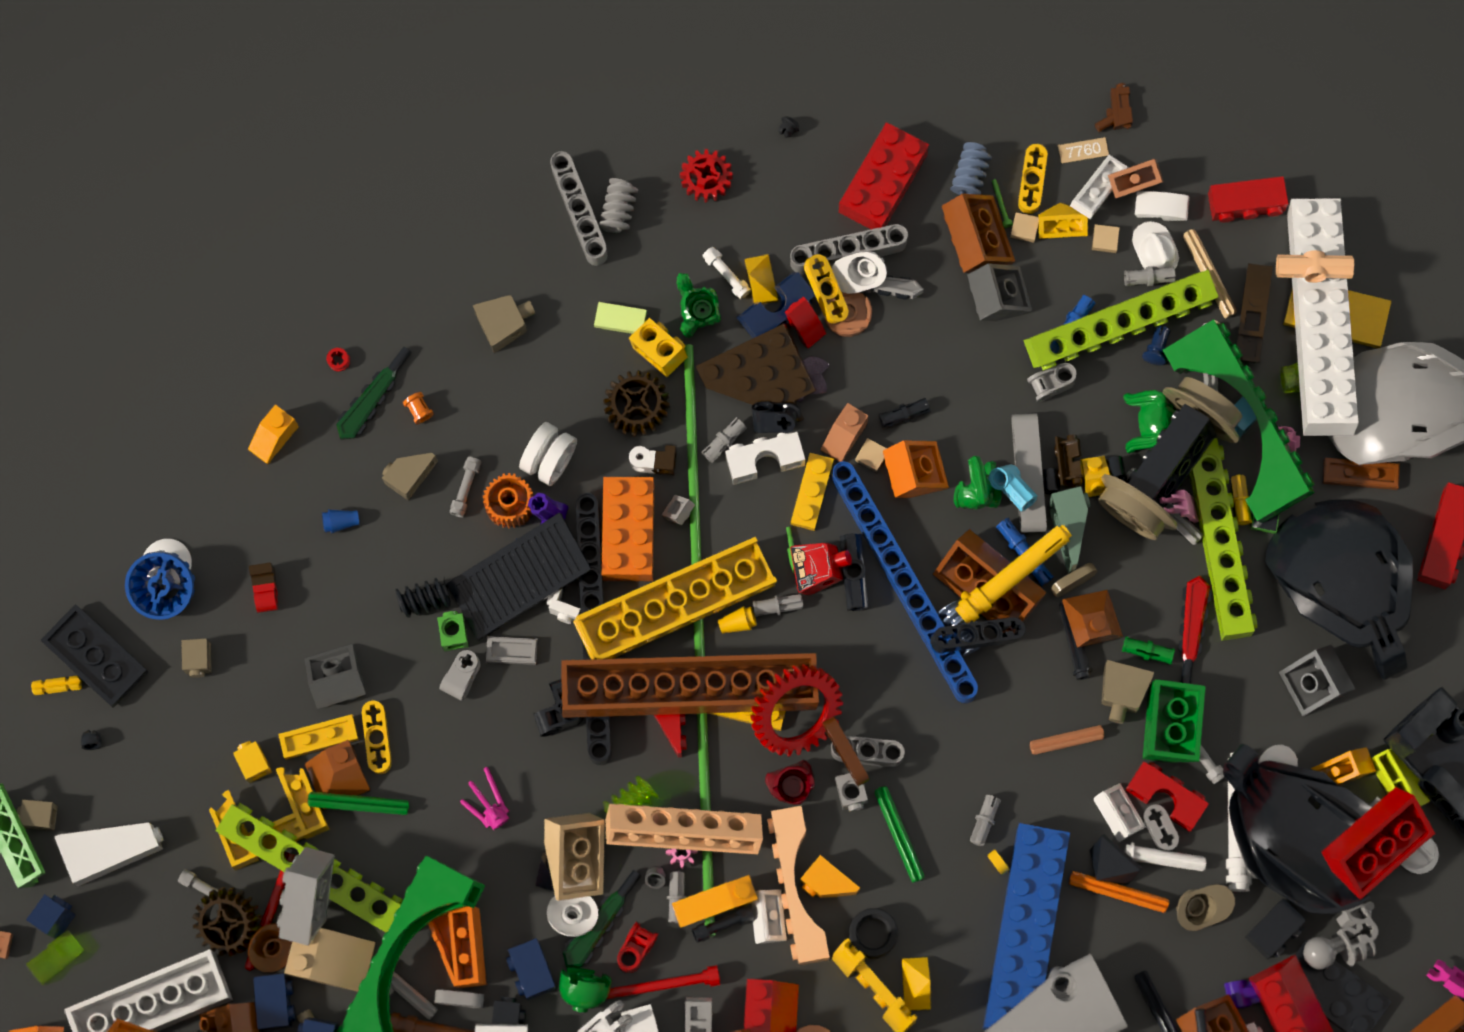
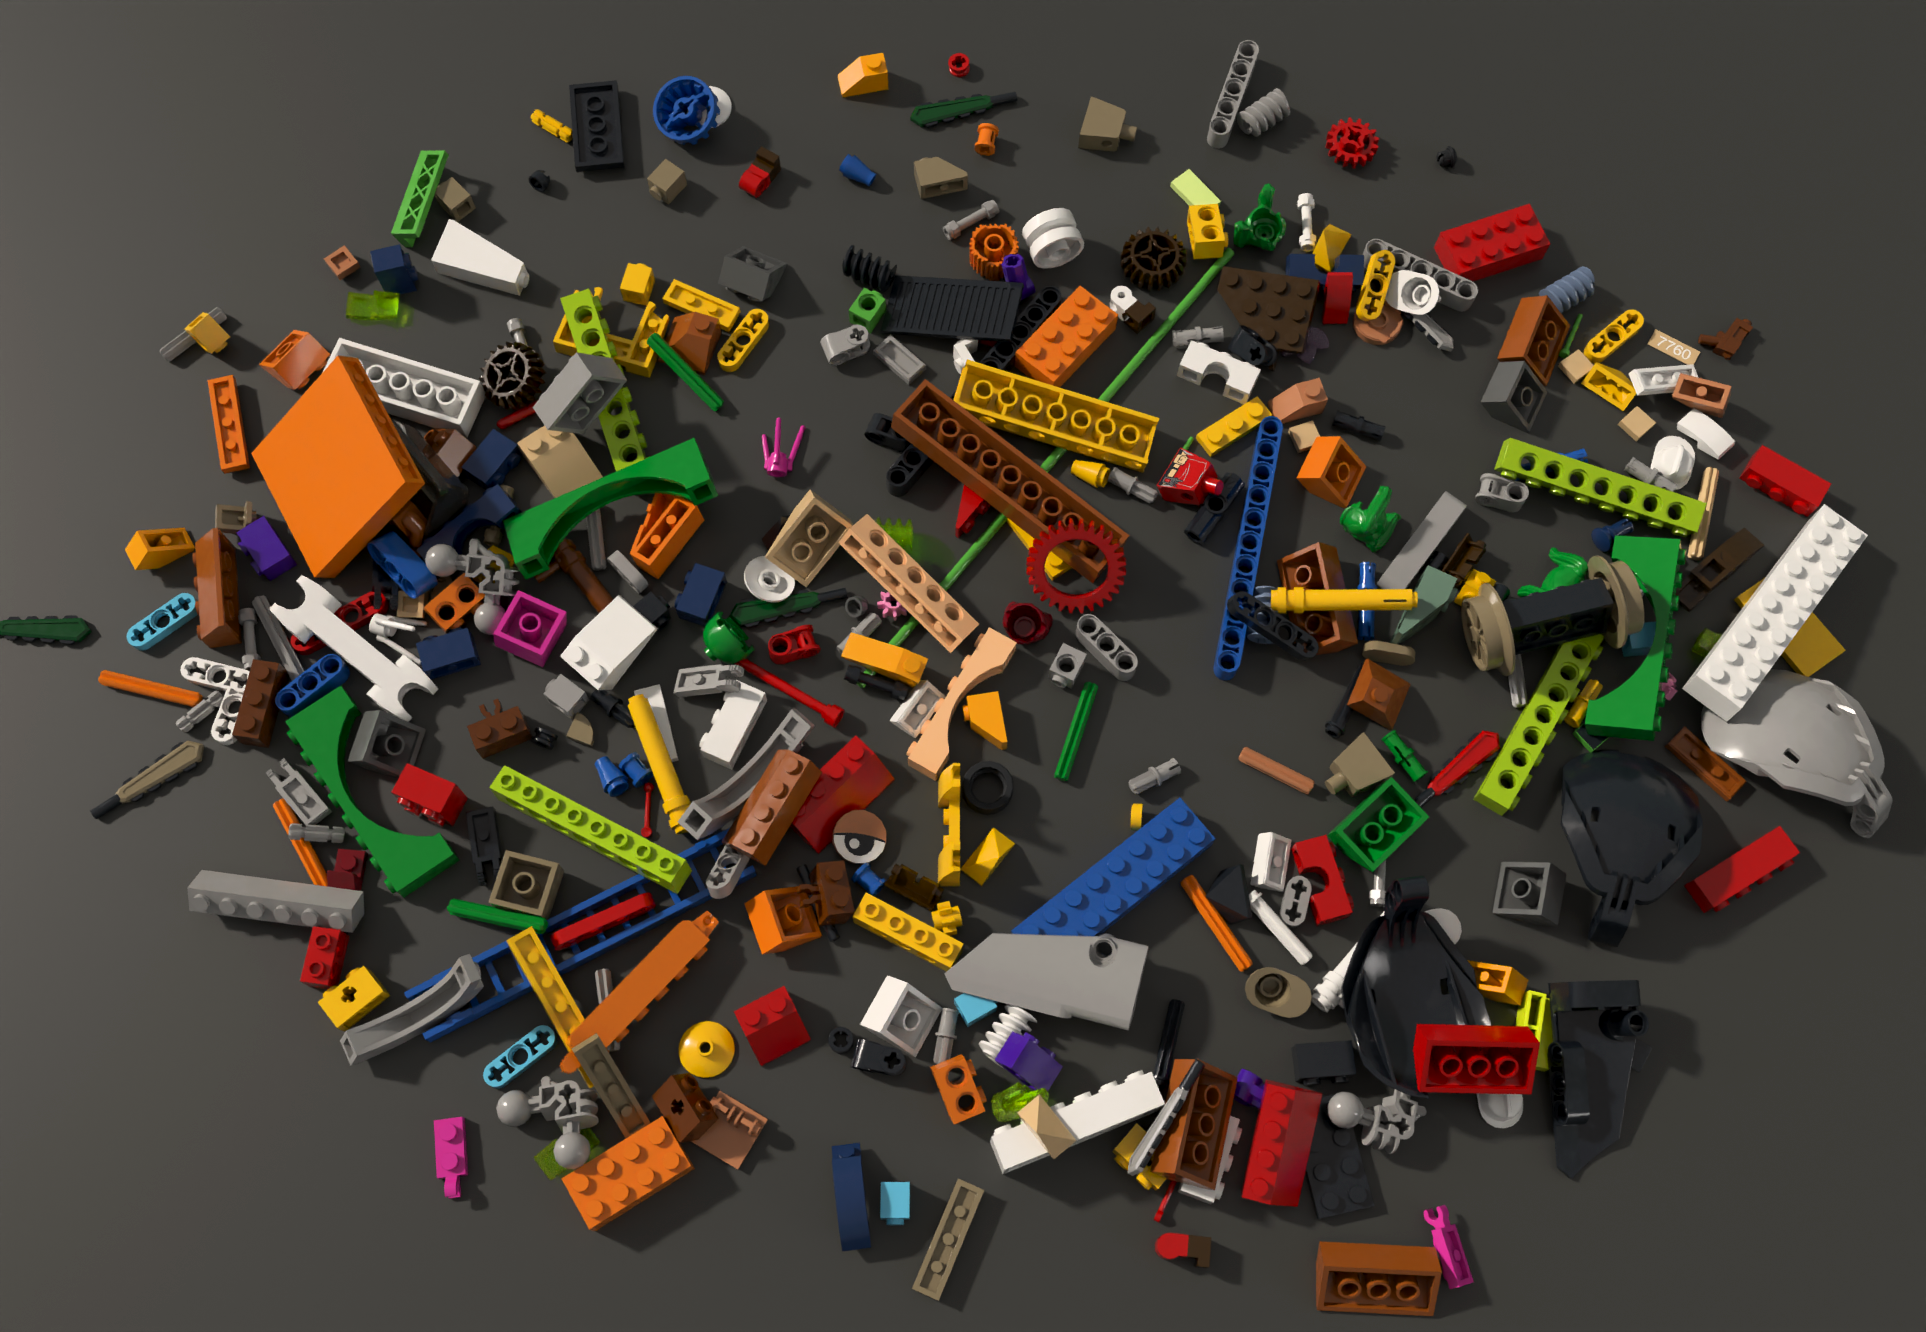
camera: 35 degrees right, 5 degrees down
reddish brown dish [248,923,292,973] -> none
light grey plate [662,495,695,525] -> none
reddish brown beam [822,716,870,787] -> none
medium azure piece [989,464,1037,512] -> none
bright pink arm [1159,490,1199,523] -> none
light nougat piece [1276,250,1354,283] -> none

